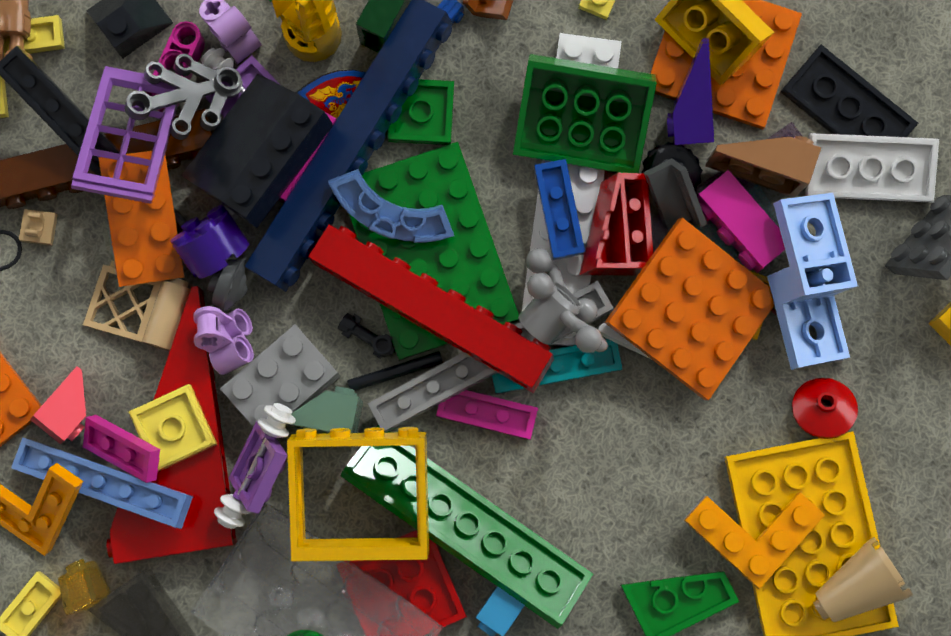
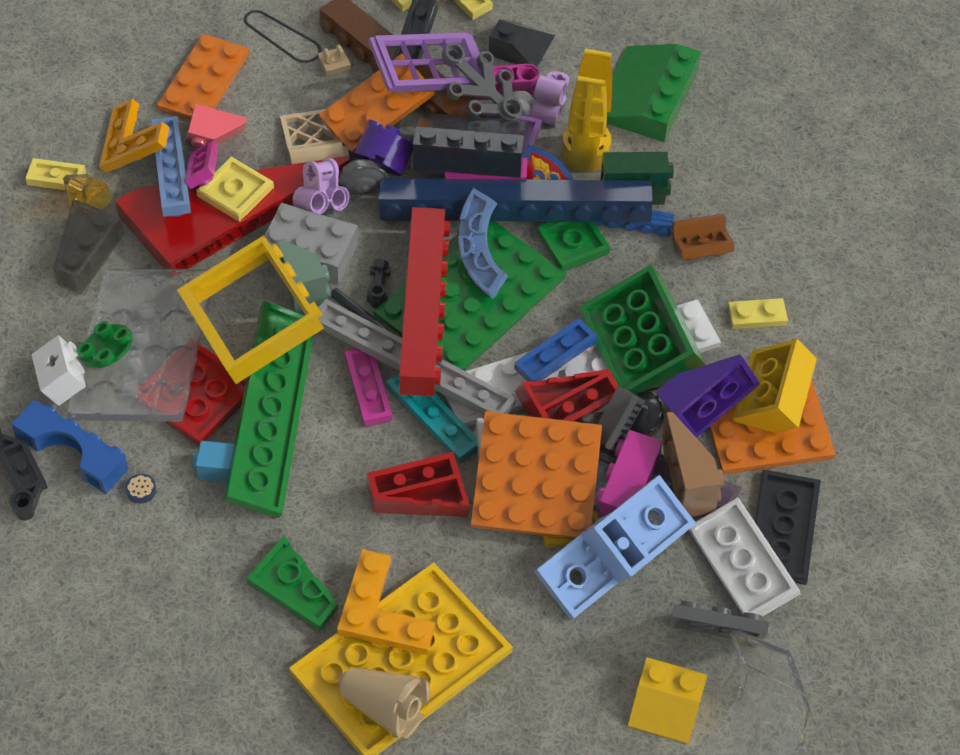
camera: 60 degrees right, 25 degrees down
plate [214,403,296,529] -> none
light grey wheel [518,248,608,353] -> none
red dish [792,378,858,439] -> none
none -> red wedge [366,452,469,517]

